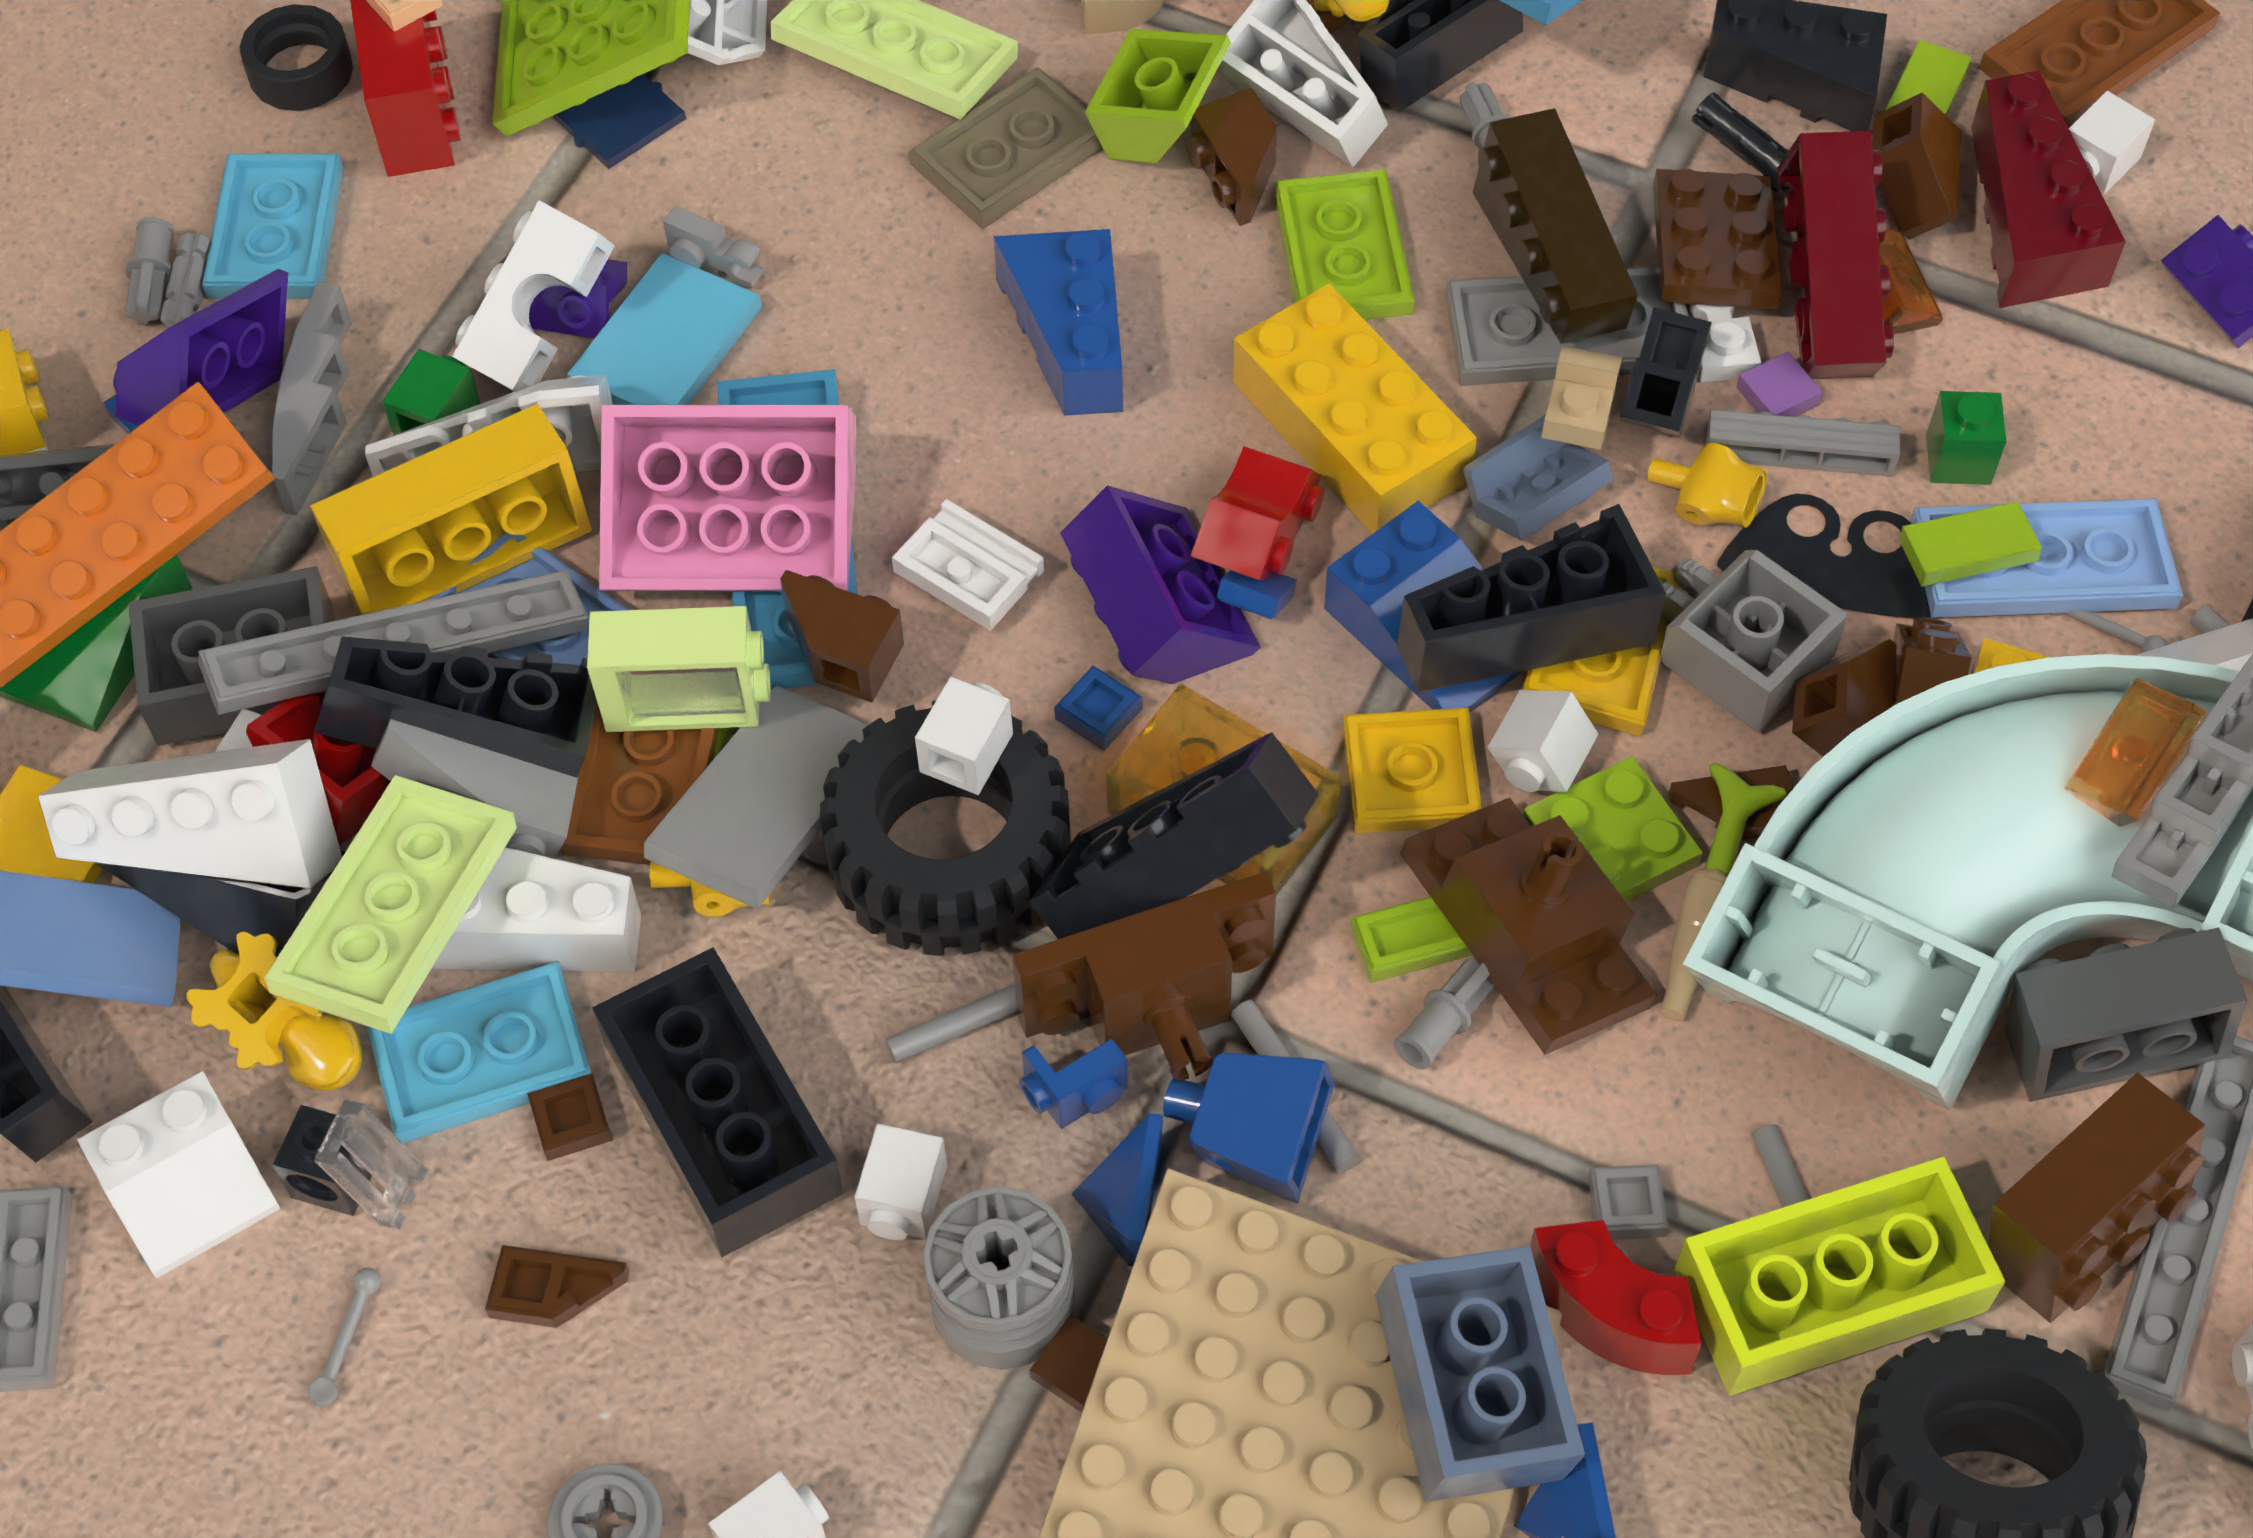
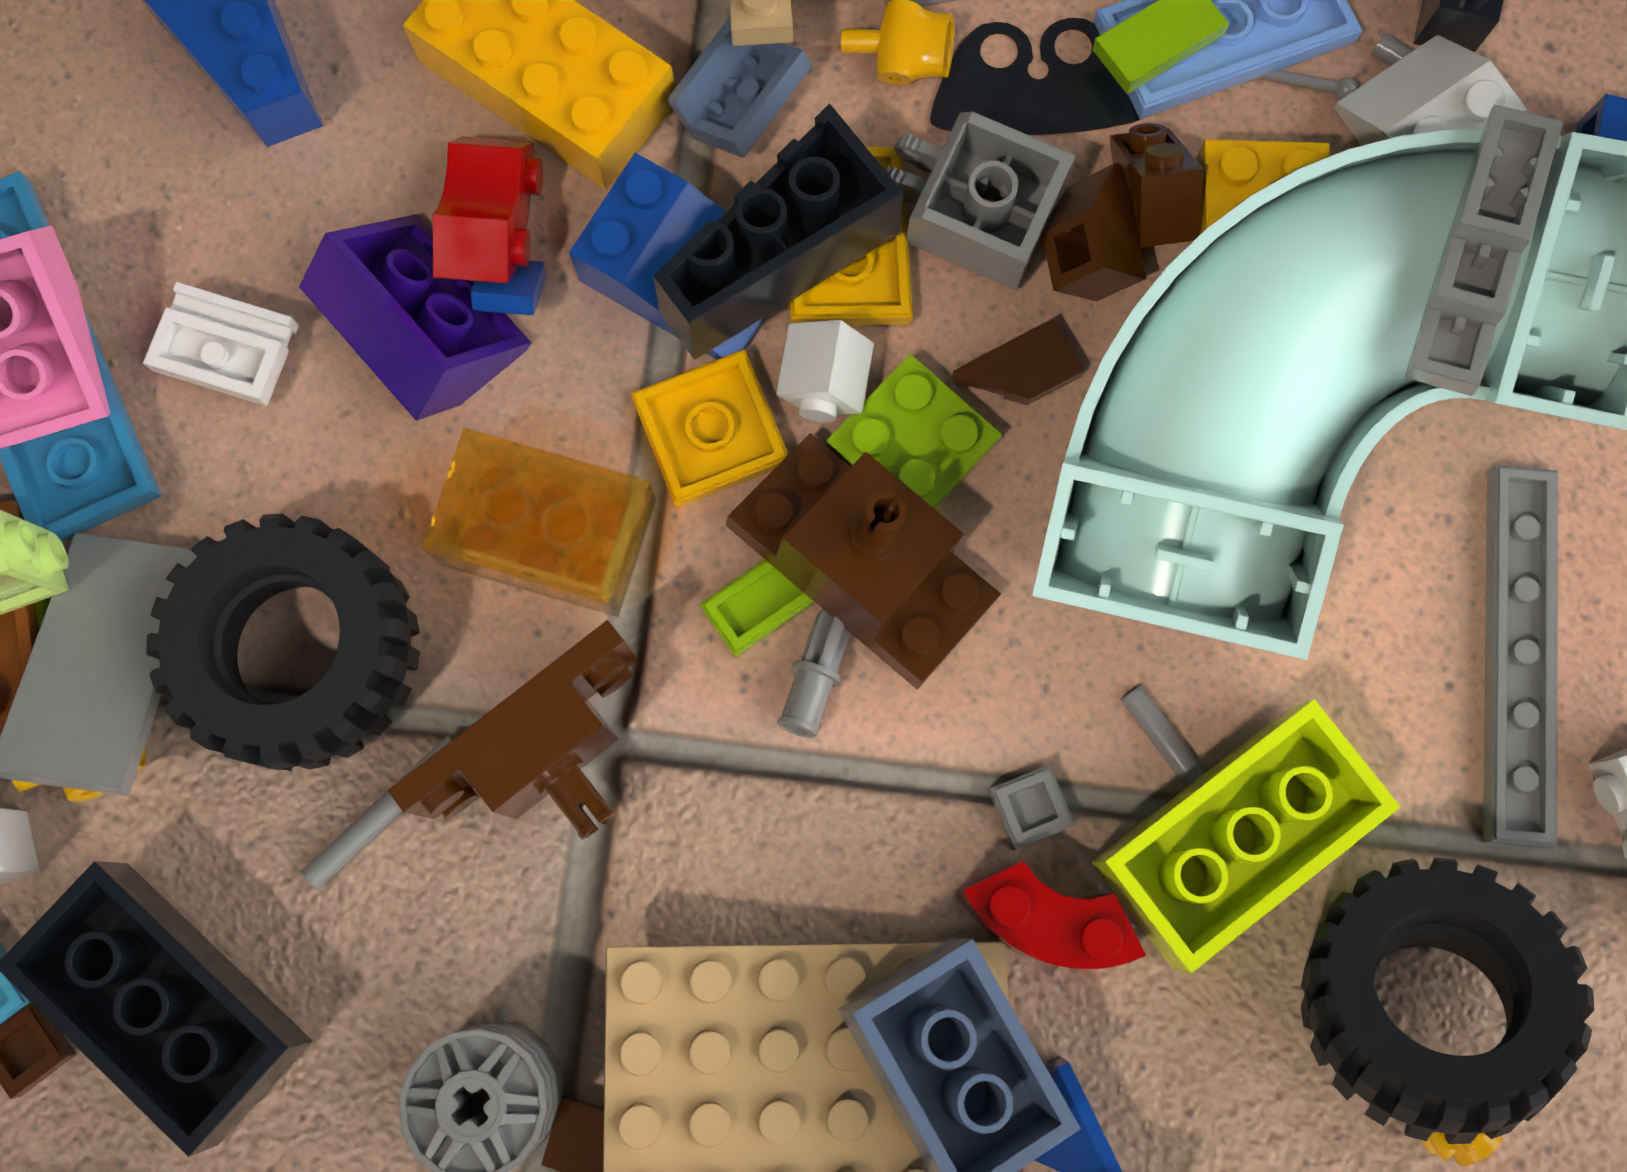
camera: 20 degrees left, 20 degrees up
reddish brown slope [780,570,904,703] -> none
white brick [854,1123,947,1240] -> none
white brick [915,676,1013,795] -> none
blue bracket [1019,1038,1128,1129] -> none
black wedge [1029,732,1319,939] -> none
blue tile [1054,665,1143,751] -> none
blue slope [1072,1113,1163,1267] -> none
blue torso [1163,1053,1335,1203] -> none
light grey bar [1231,1000,1361,1173] -> none
piece [1660,763,1787,1021] -> none
reddish brown brick [1988,1072,2205,1323] -> none
dark grey brick [2005,927,2247,1102] -> none
clear orange slope [2064,678,2207,827] -> none

